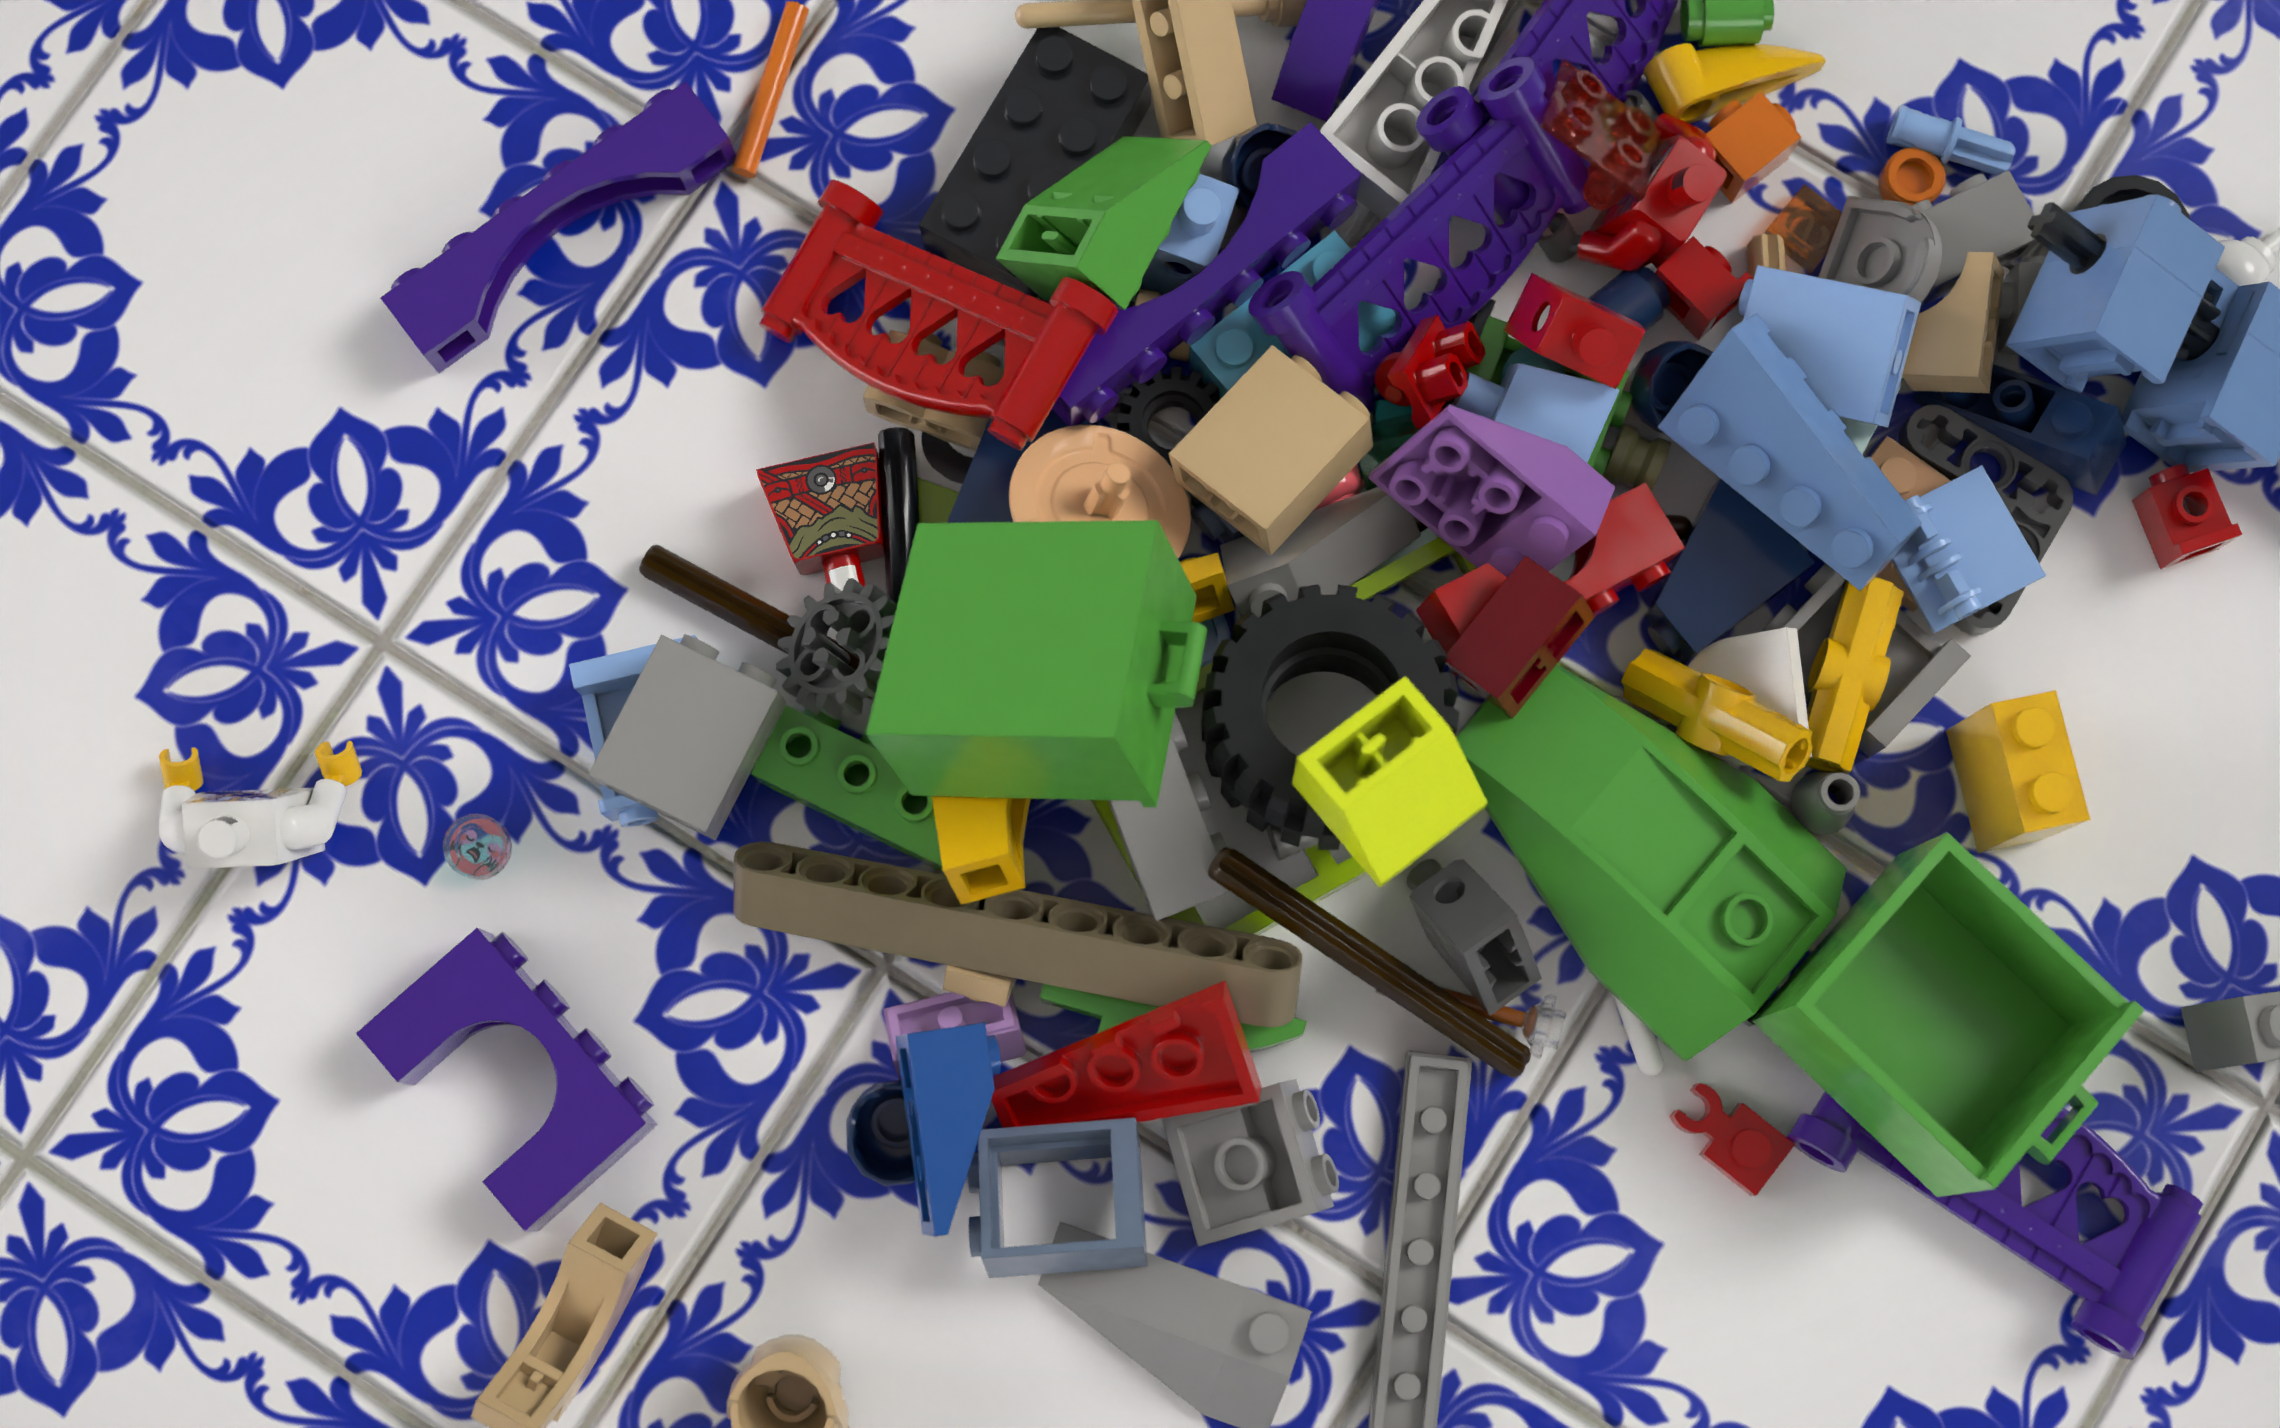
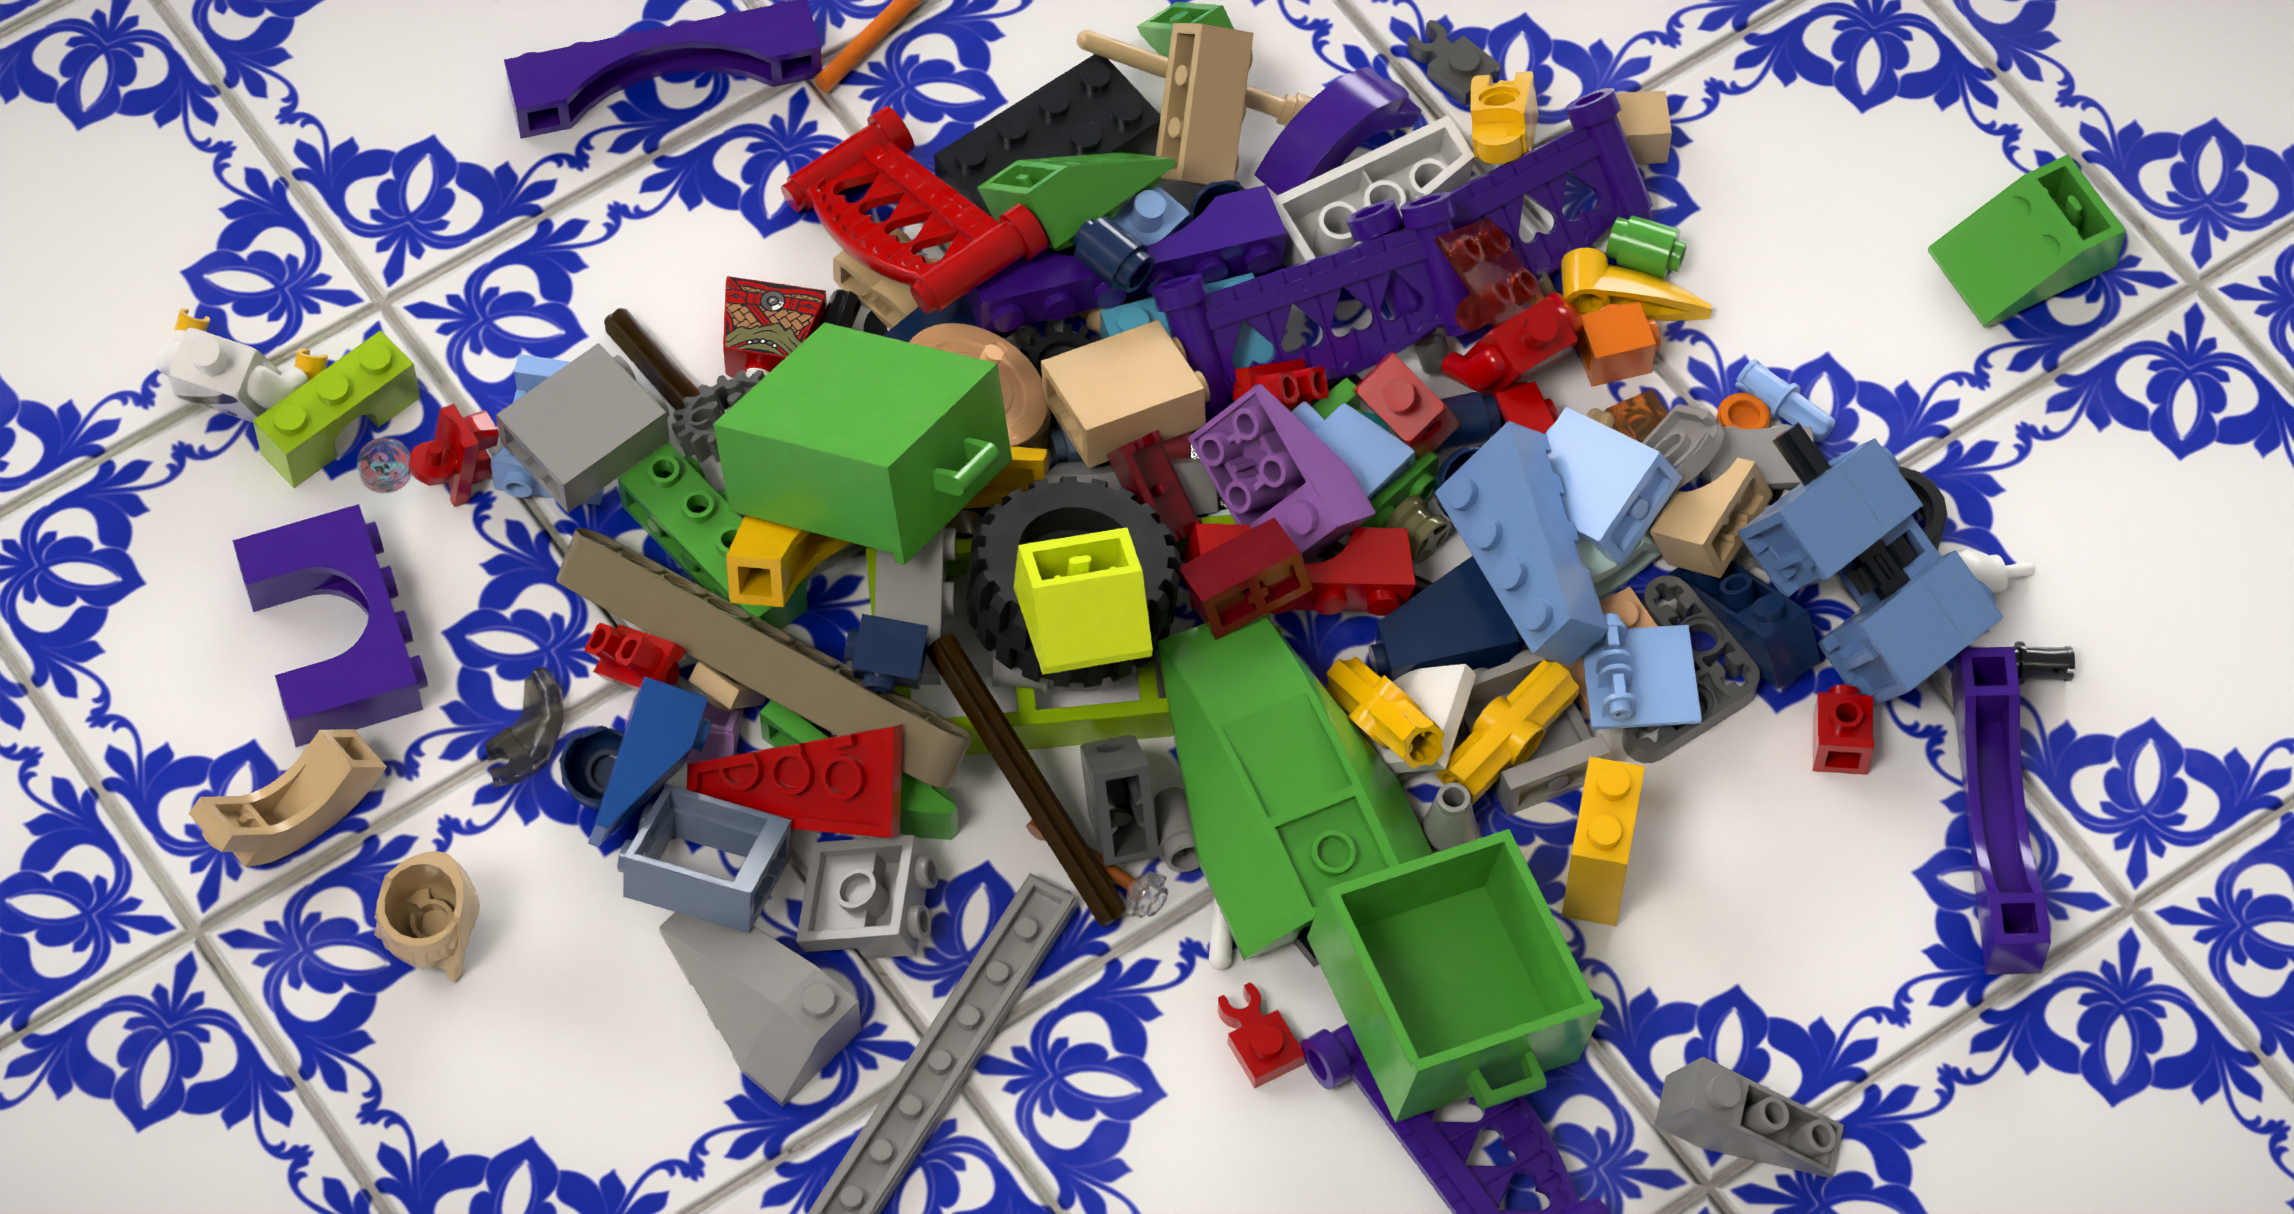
camera: 20 degrees right, 20 degrees down
none -> lime arch [253,330,420,488]
none -> red hips [408,404,499,507]
none -> clear smoke piece [485,667,564,788]
none -> red hips [585,622,686,691]
none -> dark blue brick [844,614,930,693]
none -> dark blue brick [1073,216,1154,293]
none -> dark red hinge [1106,430,1203,542]
none -> light grey cone [1154,787,1200,872]

